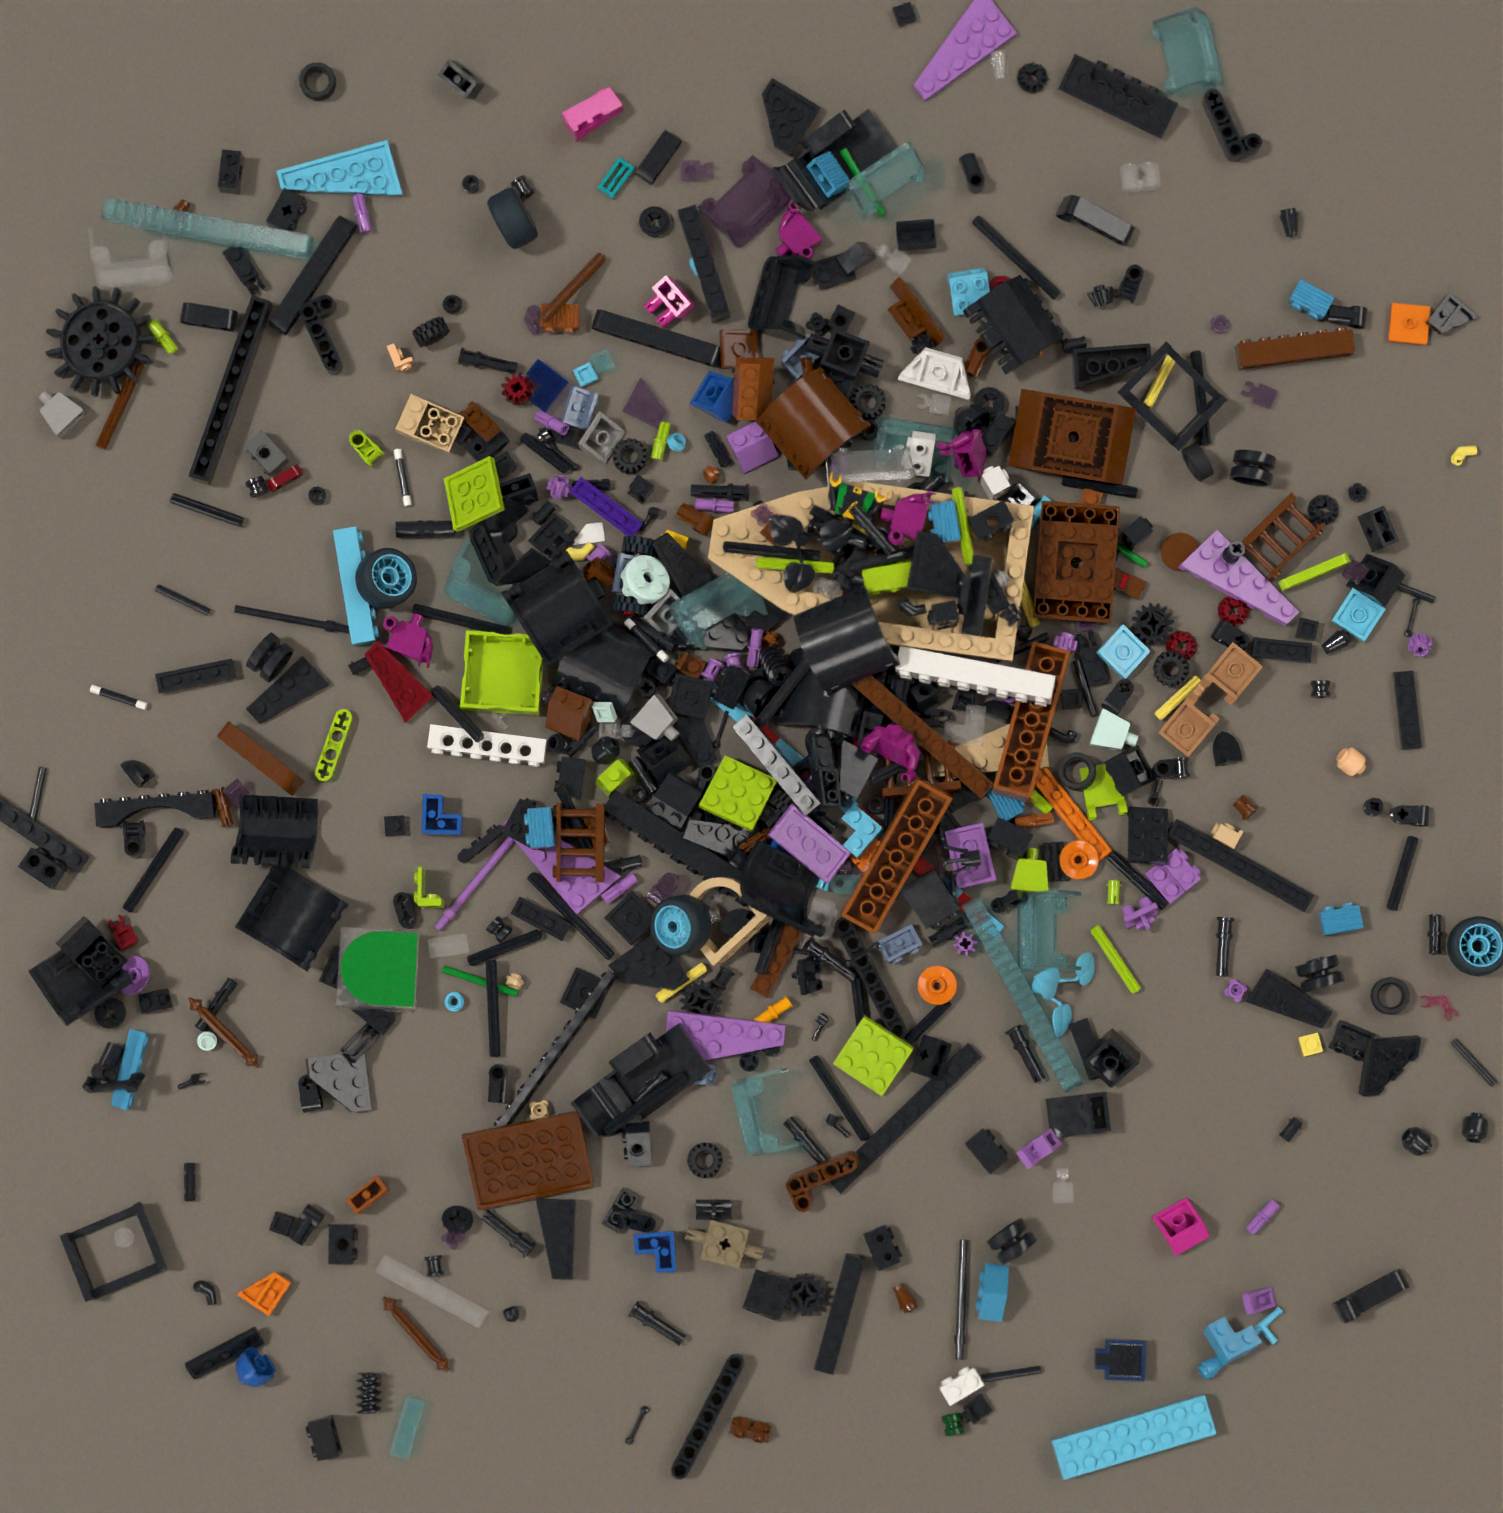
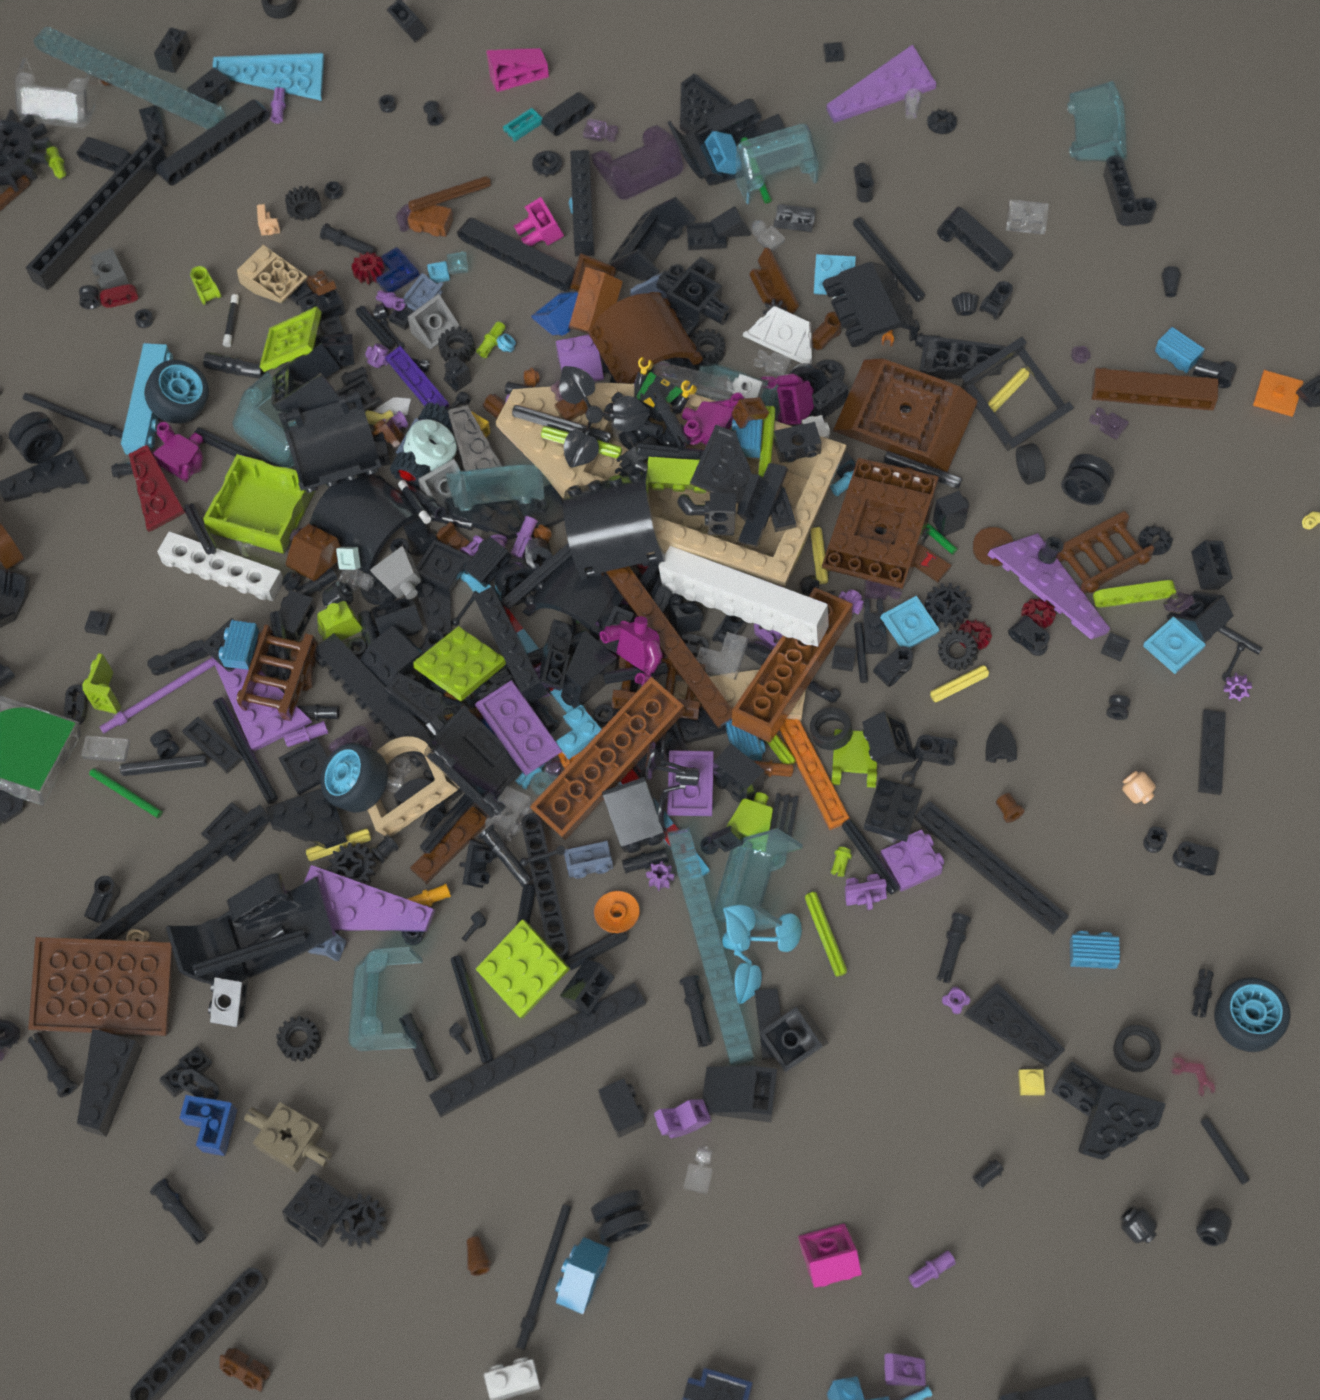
camera: 15 degrees right, 20 degrees down
black axle [170,493,244,527] -> none
black beam [299,295,343,375] -> none
lime beam [315,709,353,782] -> none
blue brick [421,794,463,836] -> none
medium azure plate [444,992,464,1012] -> none
black axle [486,960,501,1057] -> none
black wheel [487,188,538,249] -> none
black hinge [502,1306,519,1322] -> none
tan plate [506,973,524,990] -> none
clear purple wing [623,378,666,429] -> none
black hinge [625,1406,648,1445] -> none
black hips [696,1199,732,1220] -> none
black axle [705,431,730,468] -> none
black wheel [739,1052,759,1072] -> none
magenta torso [775,200,822,260] -> none
reddish brown beam [786,1150,860,1212] -> none
clear wheel [813,577,841,600] -> none
black brick [814,1253,865,1375] -> none
black brick [863,1225,902,1271] -> none
black bar [981,1366,1041,1383] -> none
light grey plate [993,569,1009,587] -> none
black wheel [999,603,1024,627] -> none
black plate [1058,54,1179,139] -> none
orange dish [1059,840,1099,879] -> none
light aqua torso [1089,709,1138,751] -> none
medium nougat plate [1158,642,1263,757] -> none
black axle [1190,351,1211,445] -> none
tan brick [1211,823,1243,850] -> none
black plate [1252,637,1312,663] -> none
black wheel [1295,954,1345,993] -> none
black cone [1321,629,1351,655] -> none
black plate [1348,483,1367,502] -> none
black axle [1387,836,1418,911] -> none
none -> reddish brown bracket [731,397,769,429]

